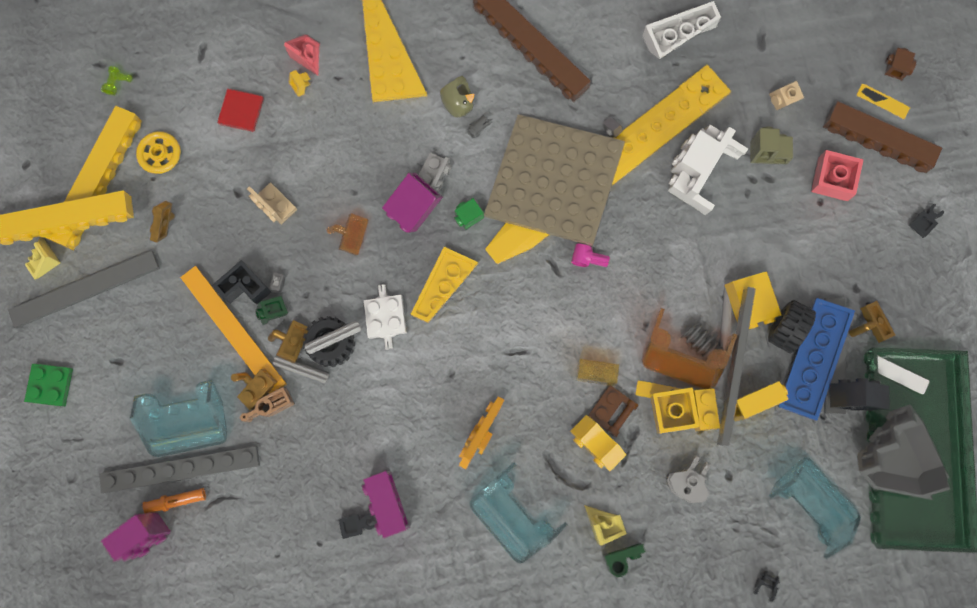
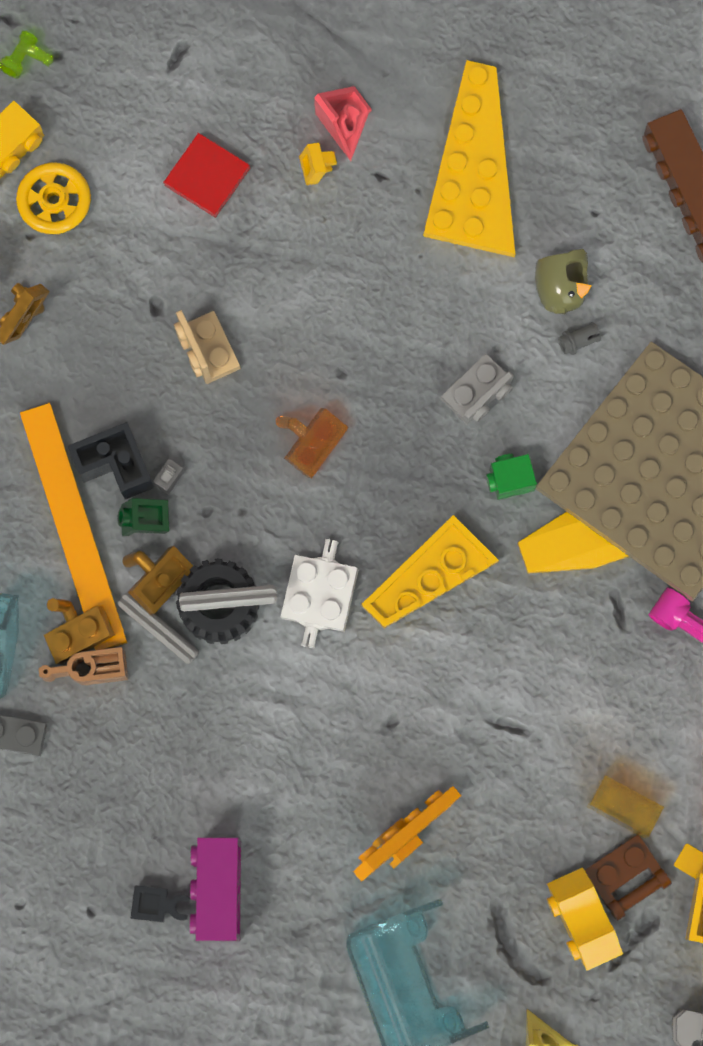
camera: 20 degrees right, 0 degrees up
magenta brick [382,173,443,233] -> none

